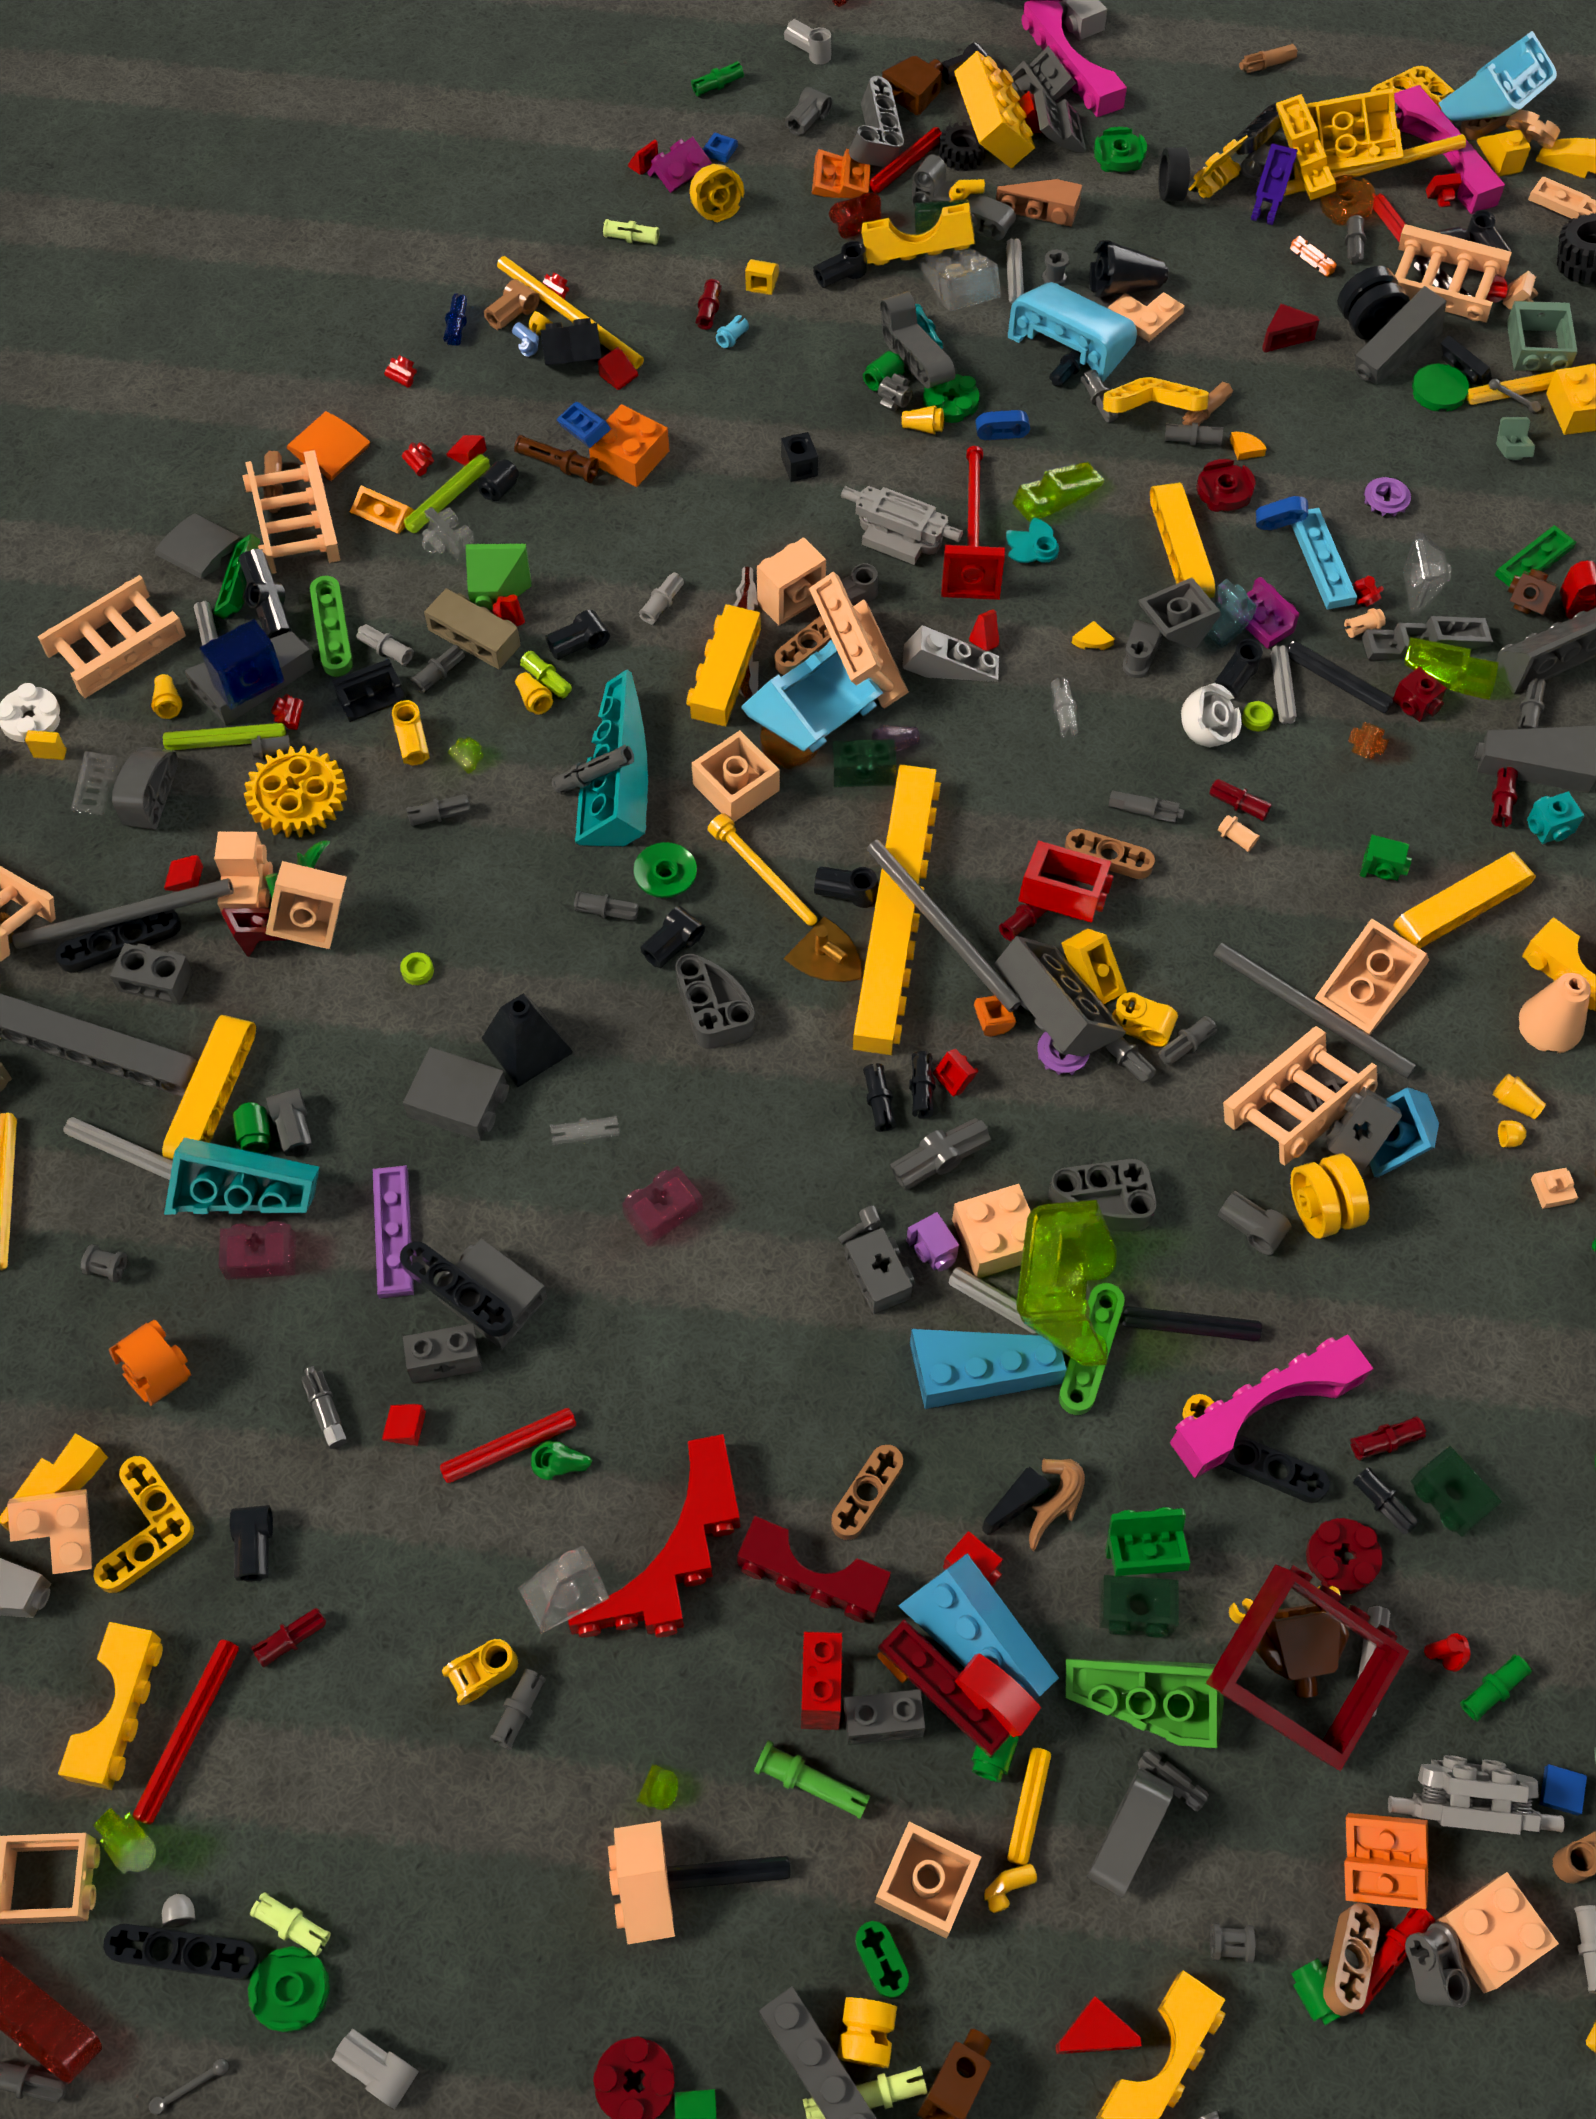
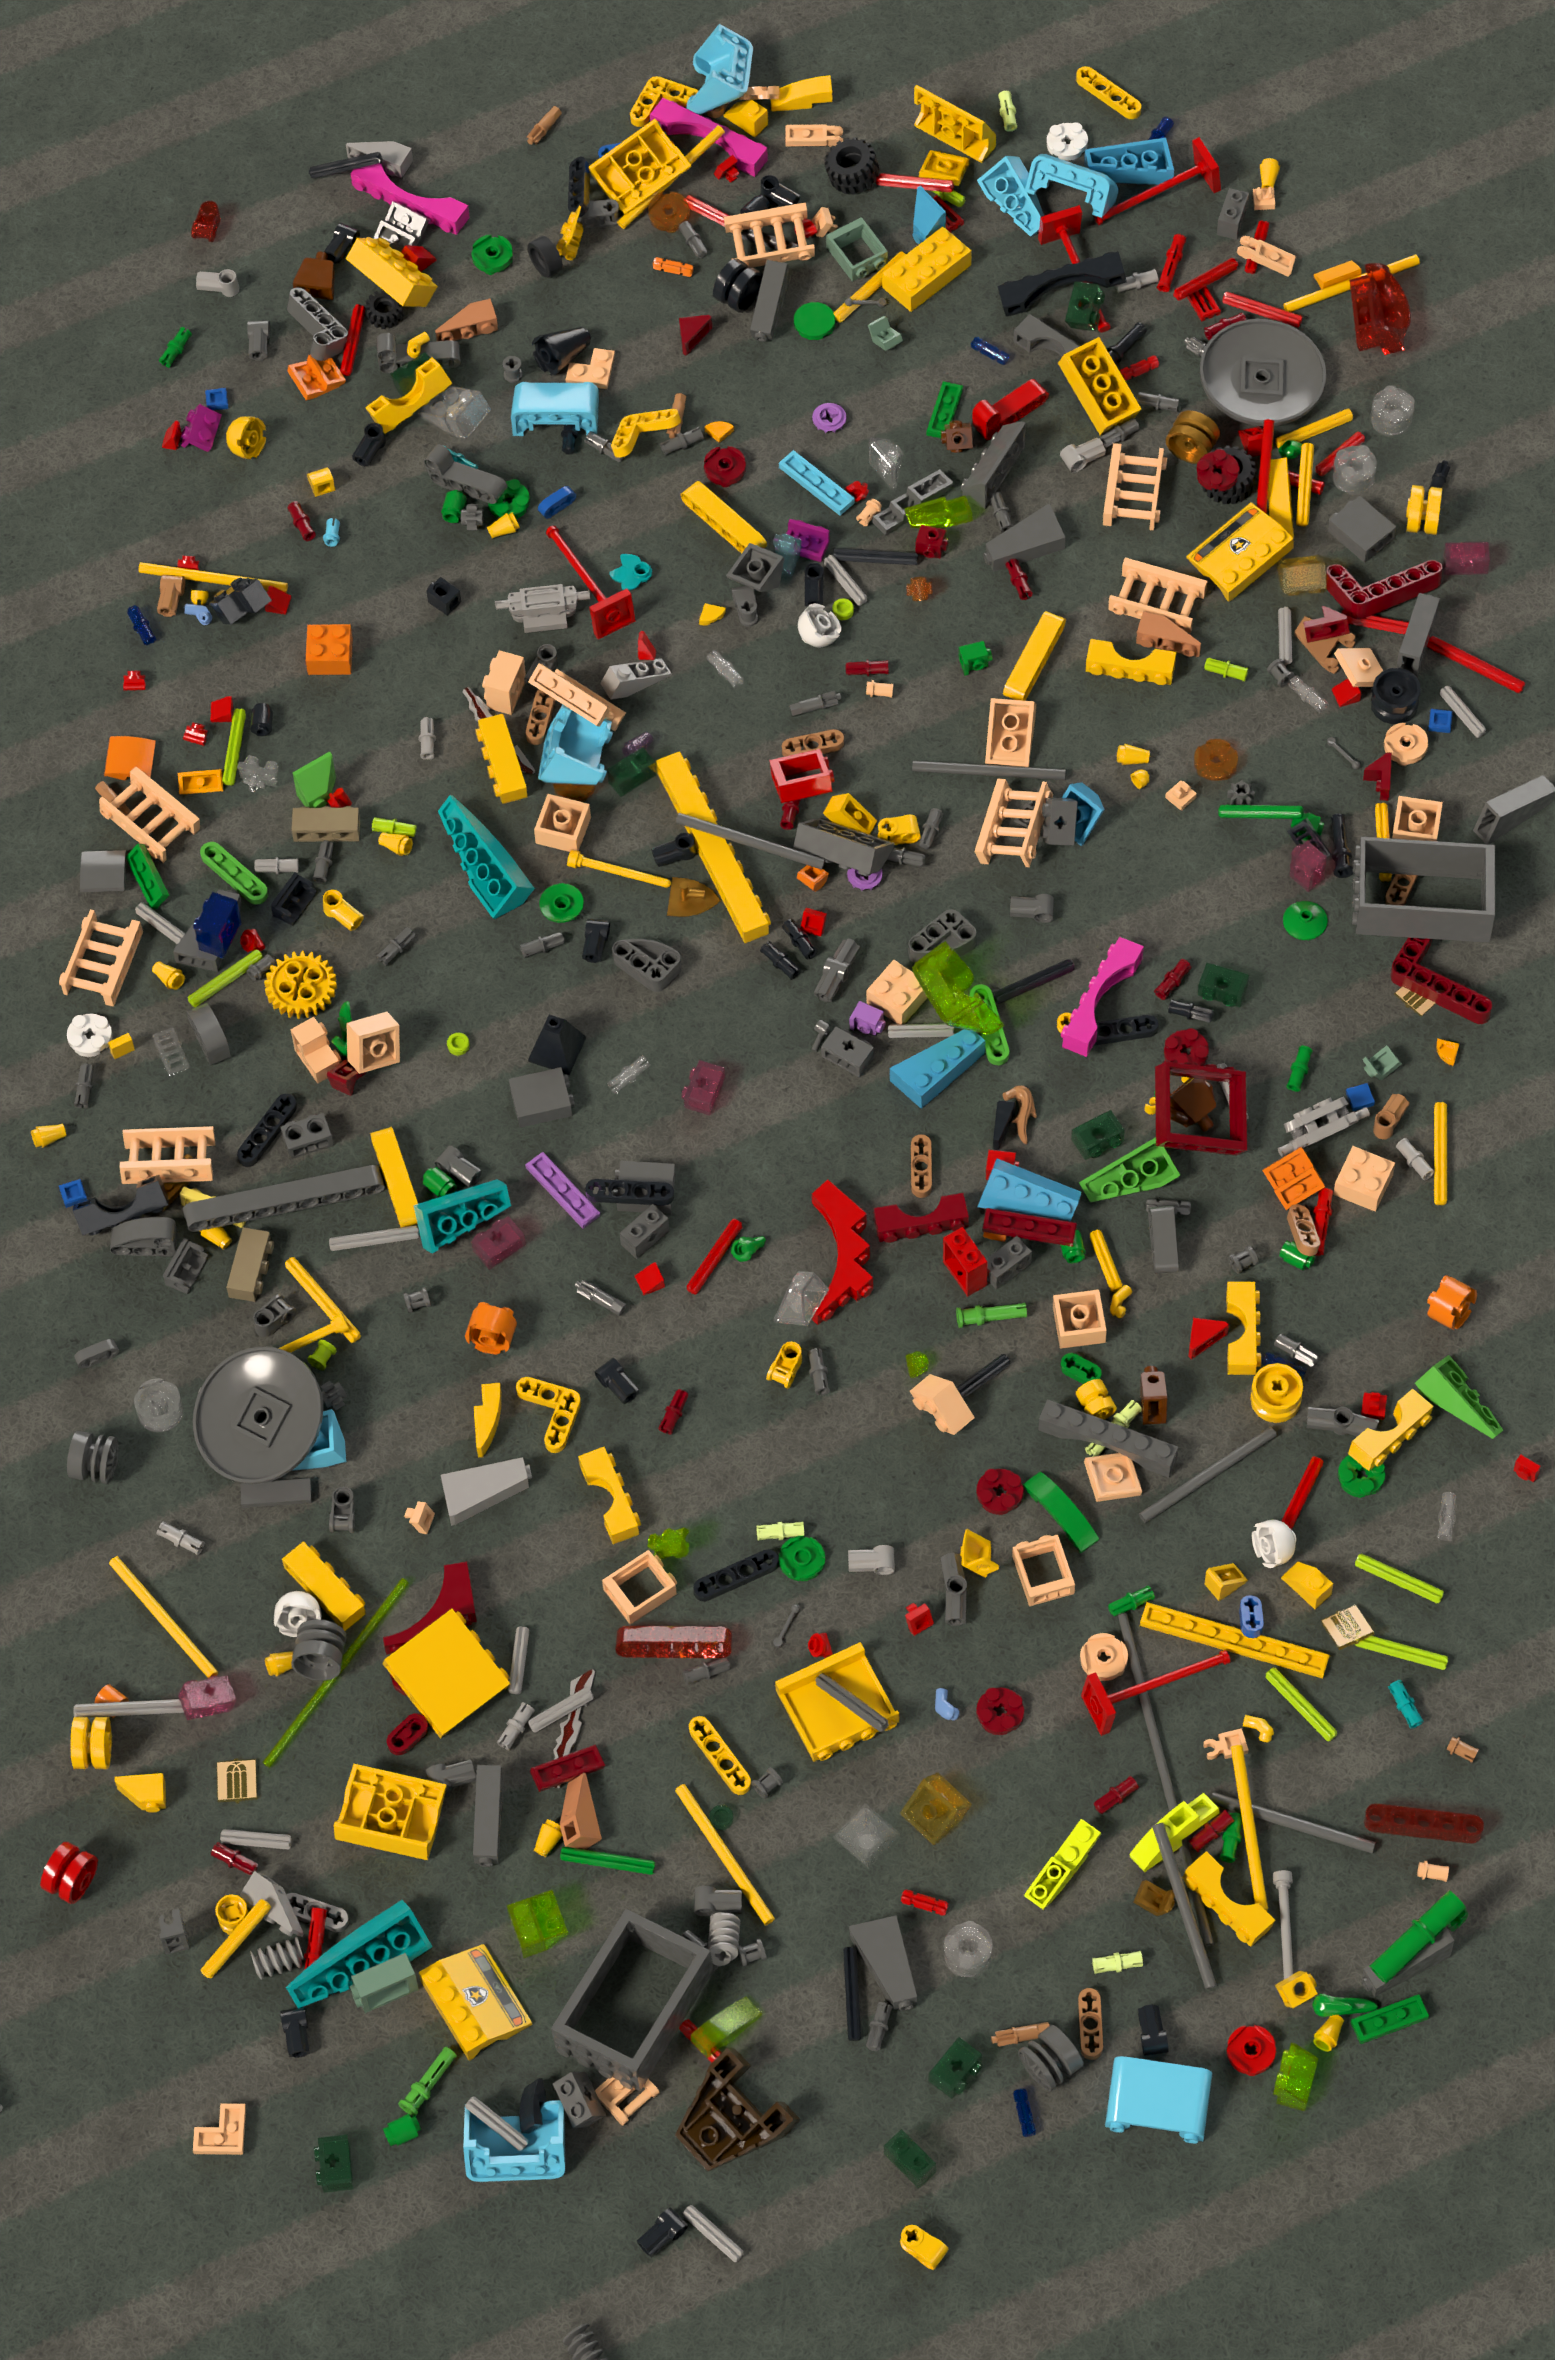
camera: 30 degrees left, 0 degrees up
light nougat brick [7,1489,93,1574] -> none
dark grey piece [12,878,234,950] -> none
red axle [133,1640,239,1825] -> none
light grey hinge [162,1894,195,1927] -> none
red slope [164,855,203,891] -> none
black piece [238,549,291,639] -> none
clear neon green plate [448,737,484,774] -> none
reddish brown pin [514,435,599,483] -> none
black piece [545,610,610,660] -> none
dark grey pin [552,745,634,795] -> none
blue tile [557,401,611,448] -> none
yellowish green pin [603,219,659,245] -> none
clear red piece [829,192,881,239] -> none
red slope [955,1653,1041,1737] -> none
light grey axle [1006,238,1024,304] -> none
clear neon green slope [1013,462,1105,522] -> none
dark grey slope [1034,89,1086,153] -> none
green bracket [1105,1507,1190,1576] -> none
dark purple hinge [1251,143,1298,225] -> none
blue beam [1256,496,1308,530] -> none
yellow slope [1276,94,1336,201] -> none
yellow wheel [1290,1153,1370,1239] -> none
dark grey piece [1405,1921,1471,2008] -> none
red plate [1424,1633,1471,1672] -> none
black plate [1441,335,1492,386] -> none
light nougat cone [1519,973,1591,1053] -> none
teal brick [1527,791,1584,844] -> none

